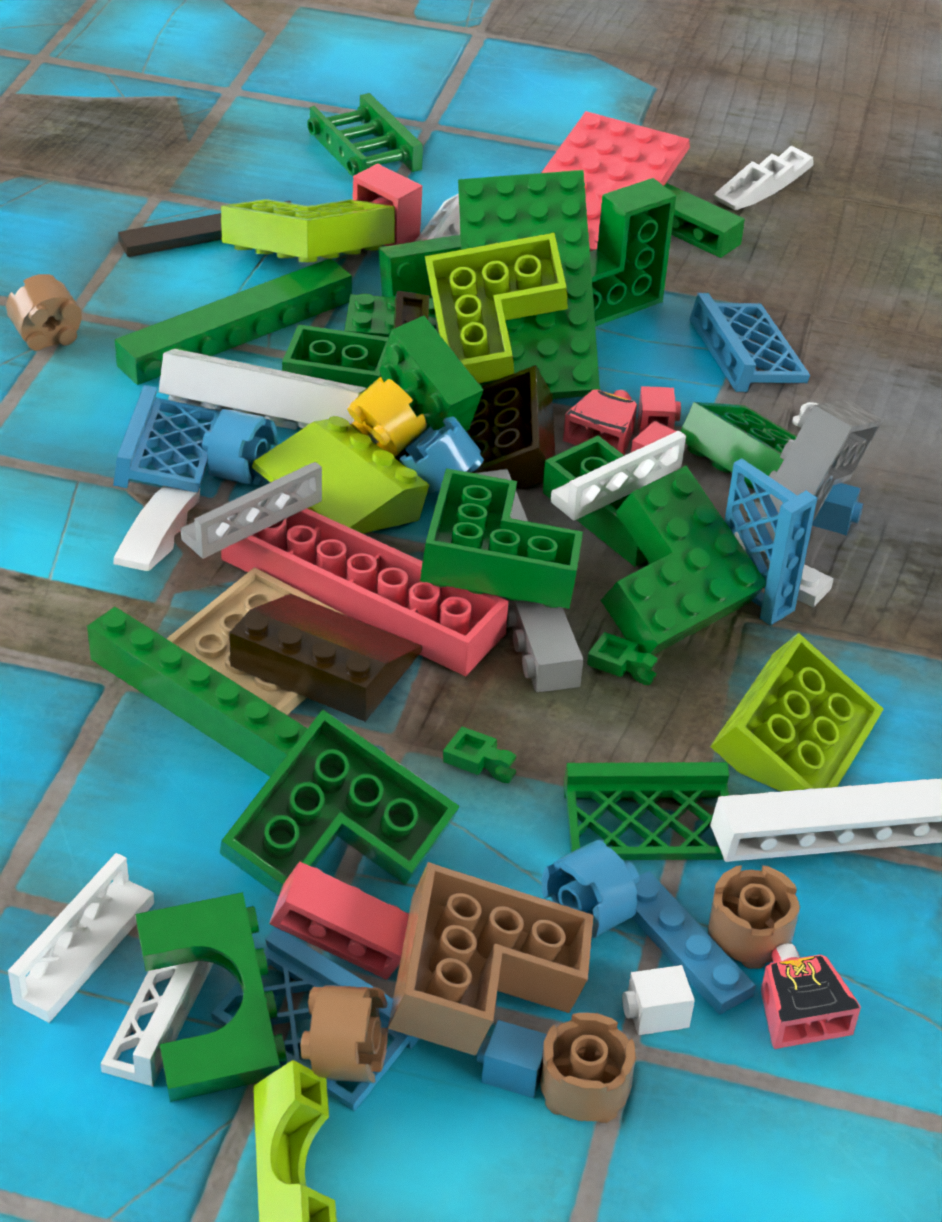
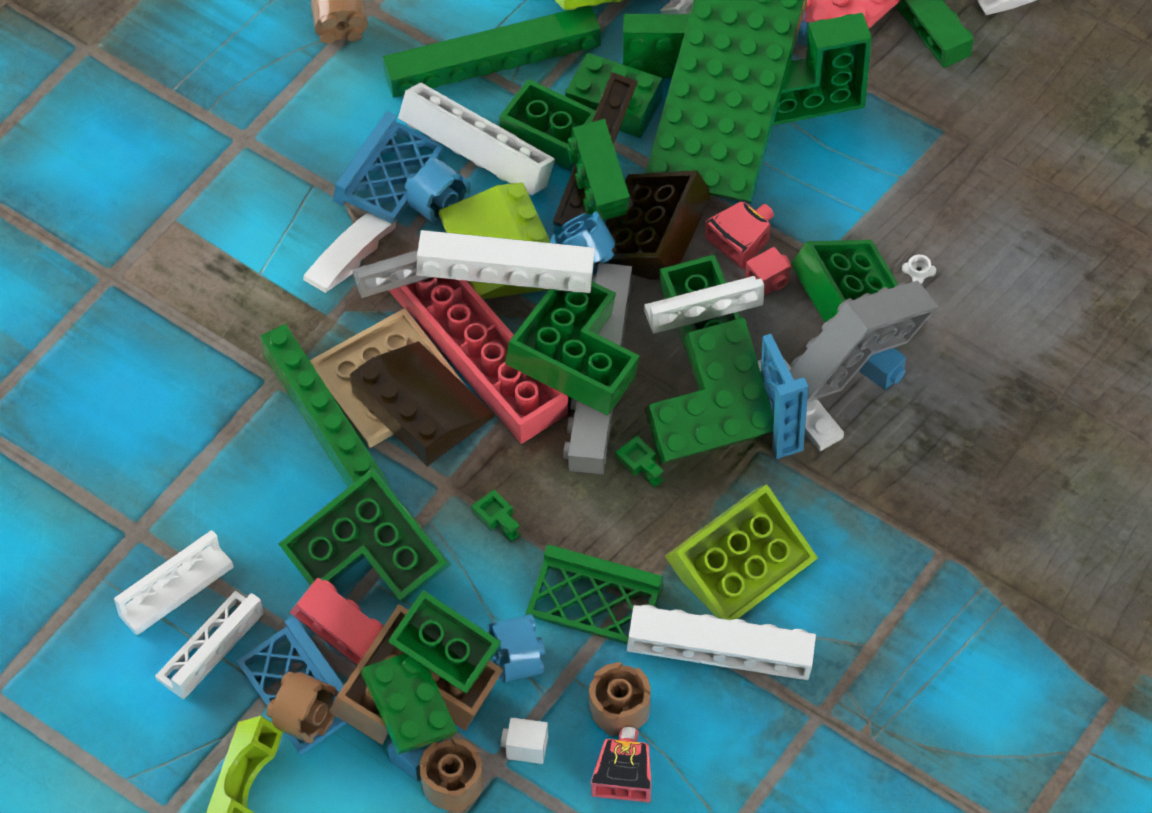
camera: 25 degrees right, 15 degrees up
green arch [135,892,287,1102] -> none
yellow brick [347,377,427,456] -> none
lime brick [425,233,568,383] -> none
dark azure plate [631,871,756,1015] -> none
coral brick [638,386,681,434] -> none
dark azure fence [689,293,810,392] -> none
none -> green plate [361,653,458,755]
none -> green slope [388,590,501,694]
none -> white brick [416,230,595,293]

